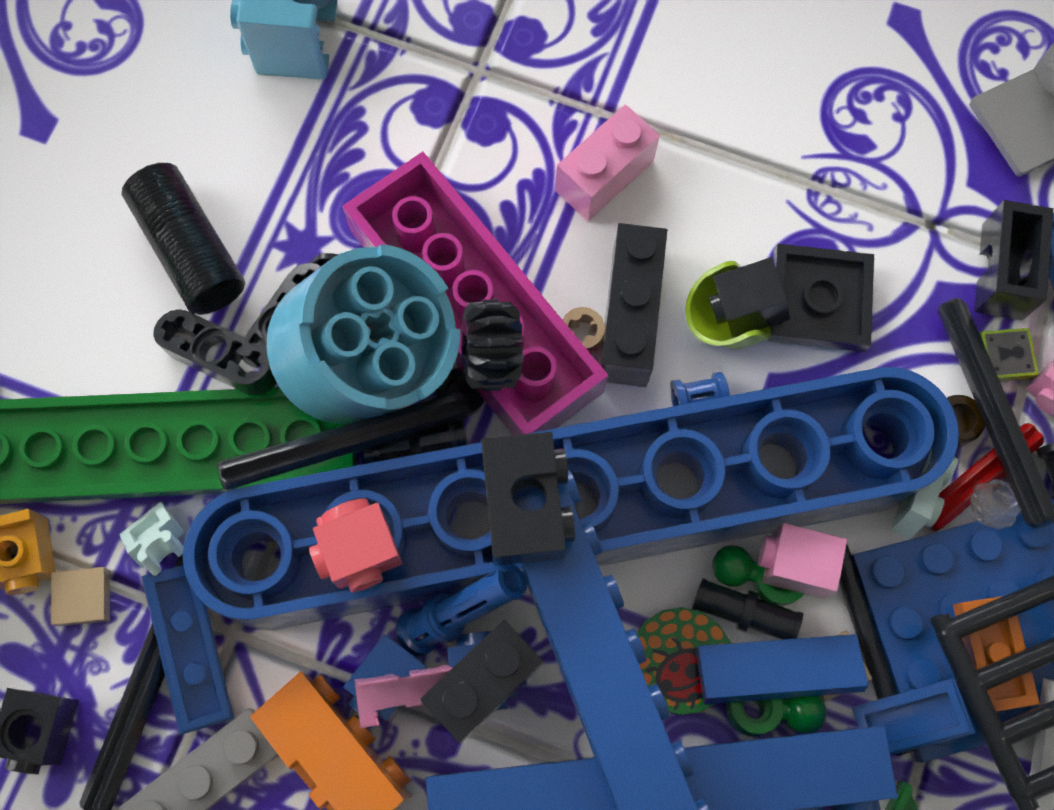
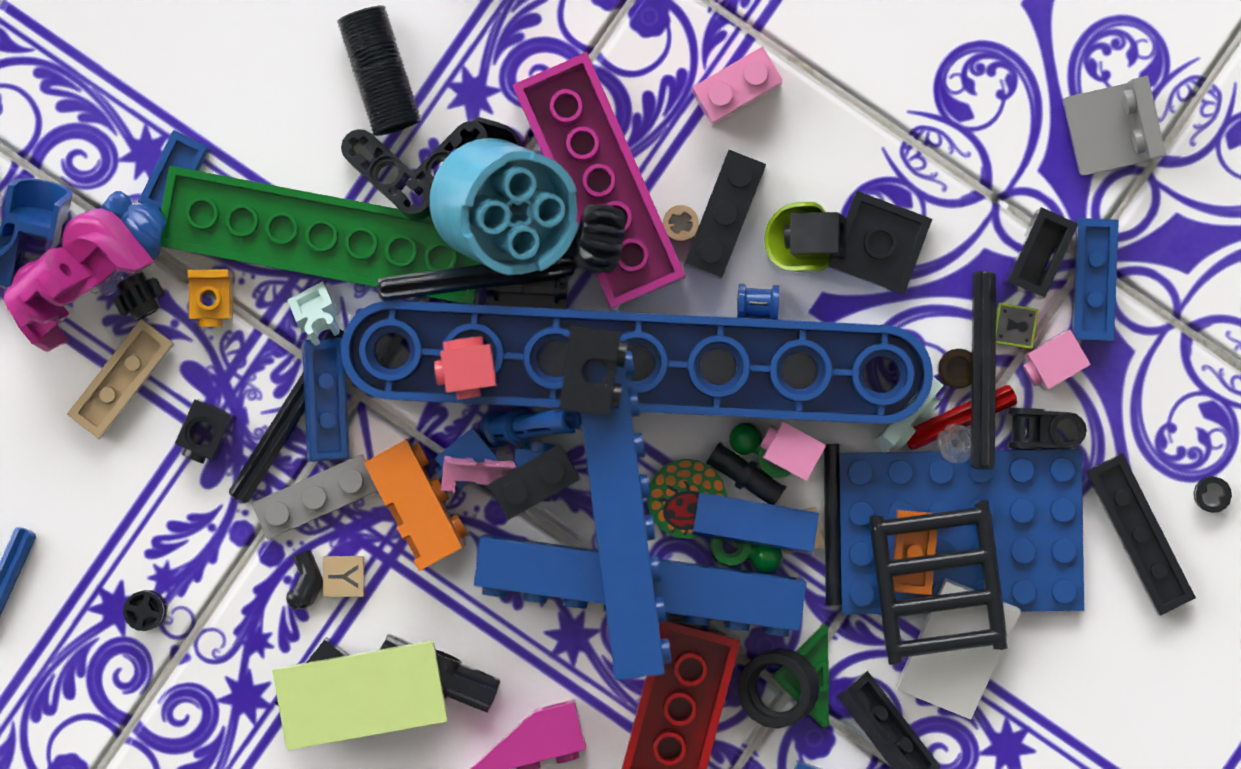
camera: 20 degrees right, 15 degrees up
tan tile [51,567,110,627] -> none
blue tile [851,678,979,755] -> none

